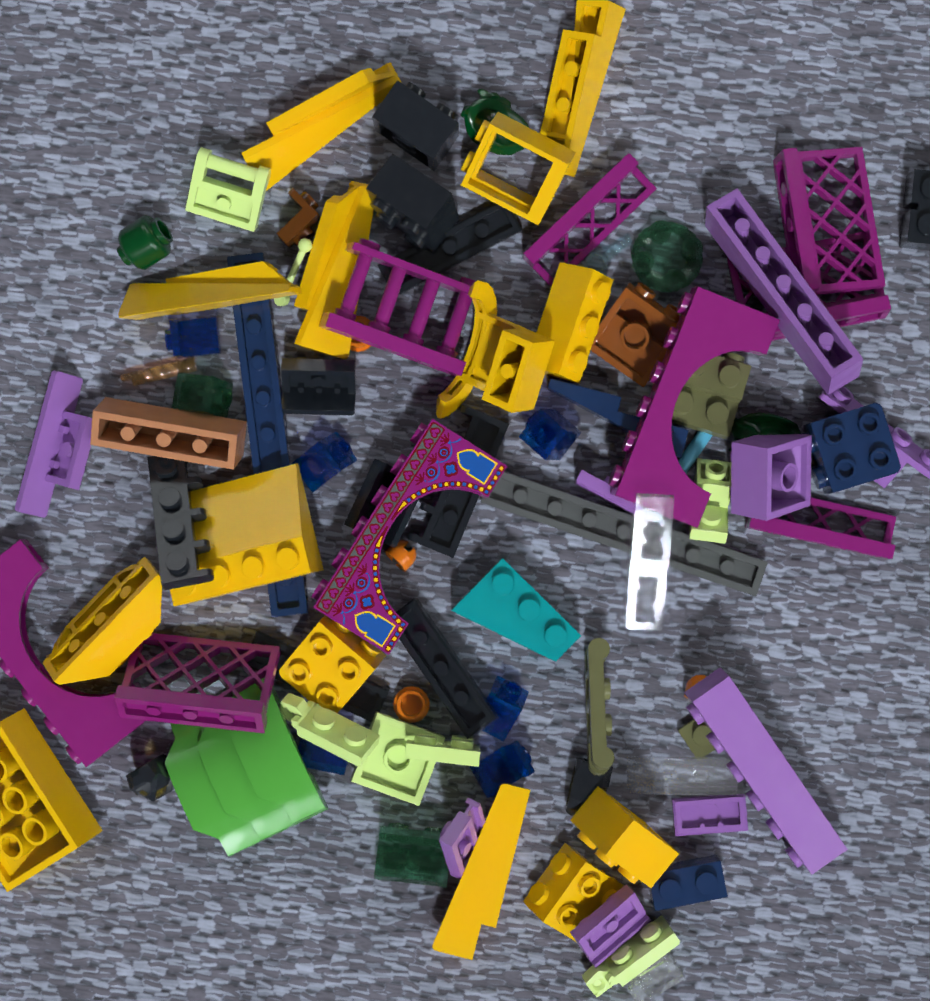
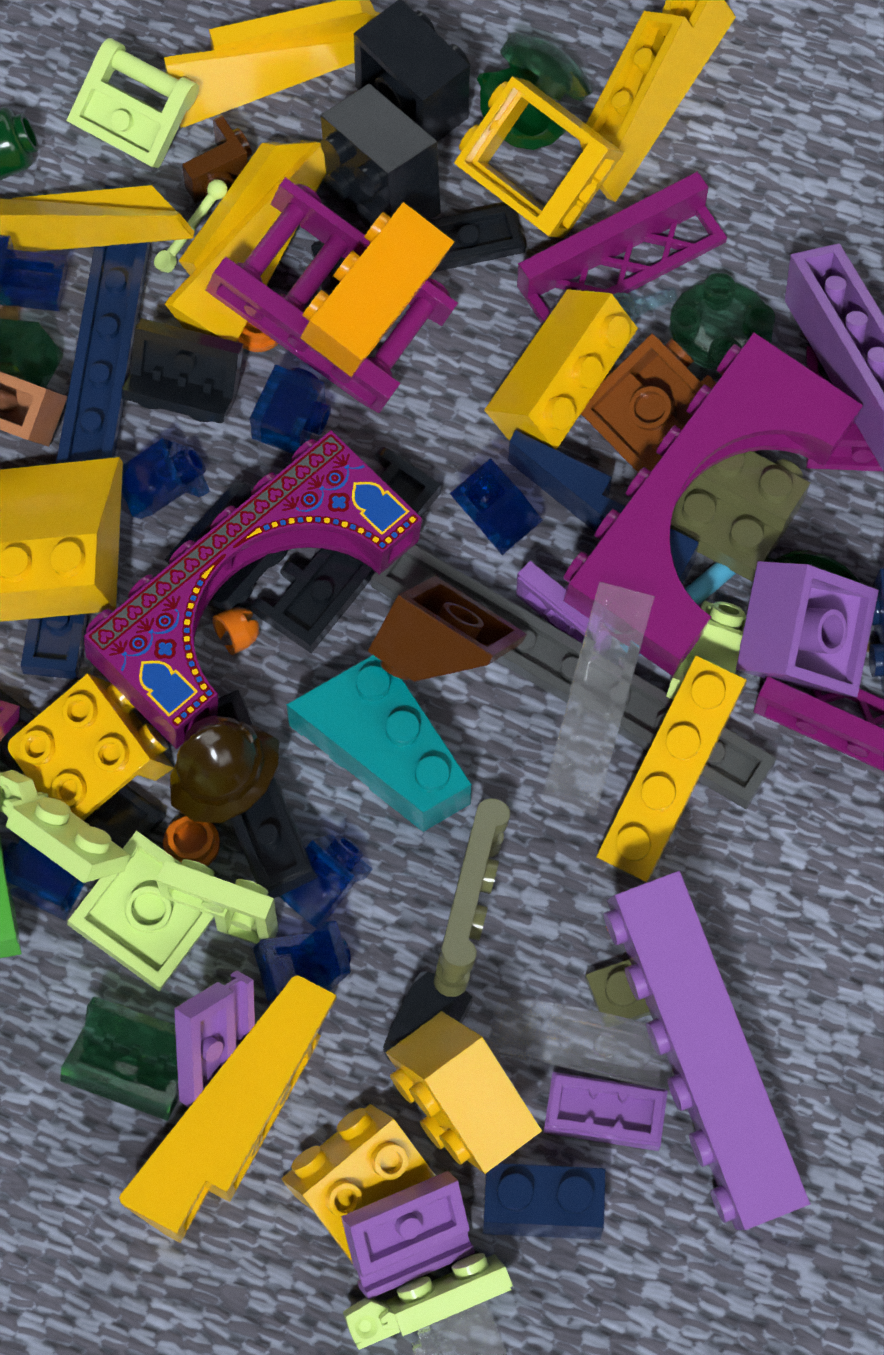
camera: 10 degrees right, 20 degrees down
yellow piece [436,280,555,419] -> none
none -> dark brown piece [170,715,280,823]
none -> clear blue brick [250,364,331,454]
none -> light orange brick [300,202,455,377]
none -> reddish brown slope [367,576,527,682]
none -> clear green dish [500,32,593,101]
none -> yellow plate [596,656,747,883]

